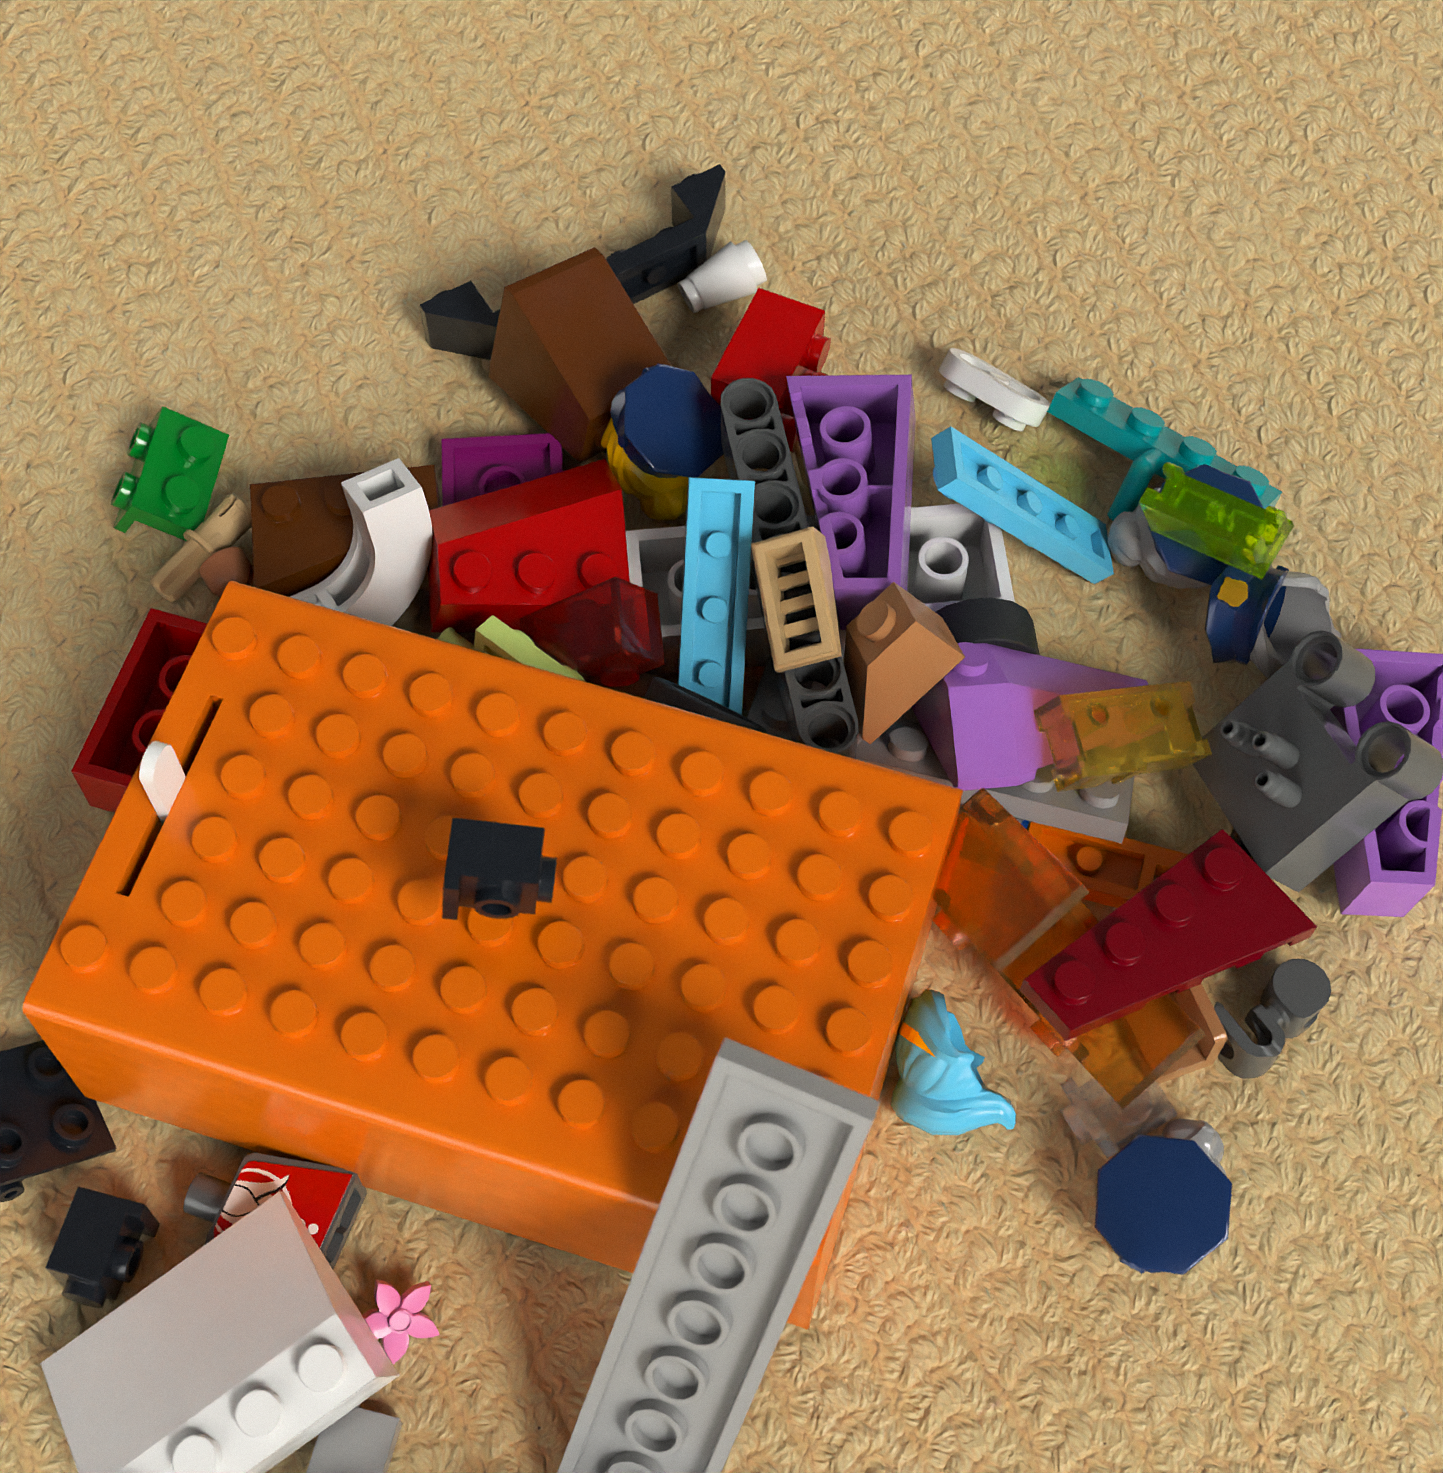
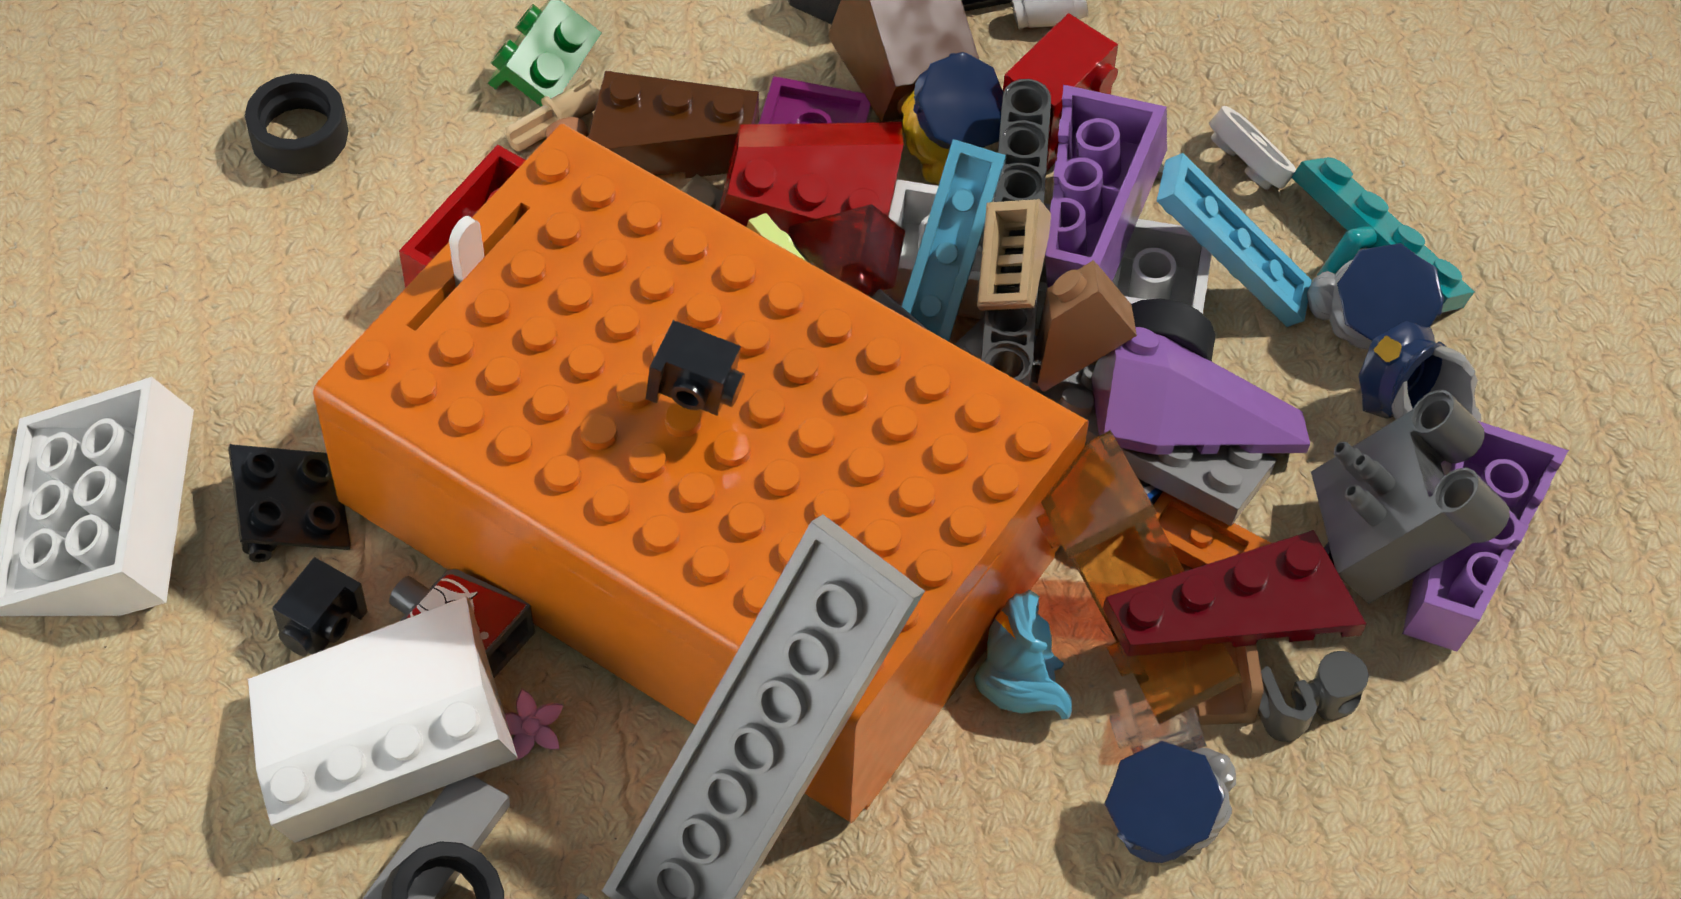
camera: 15 degrees right, 5 degrees down
white arch [290,458,432,626] -> none
clear yellow piece [1034,681,1212,792] -> none
clear neon green hinge [1139,462,1294,579] -> none

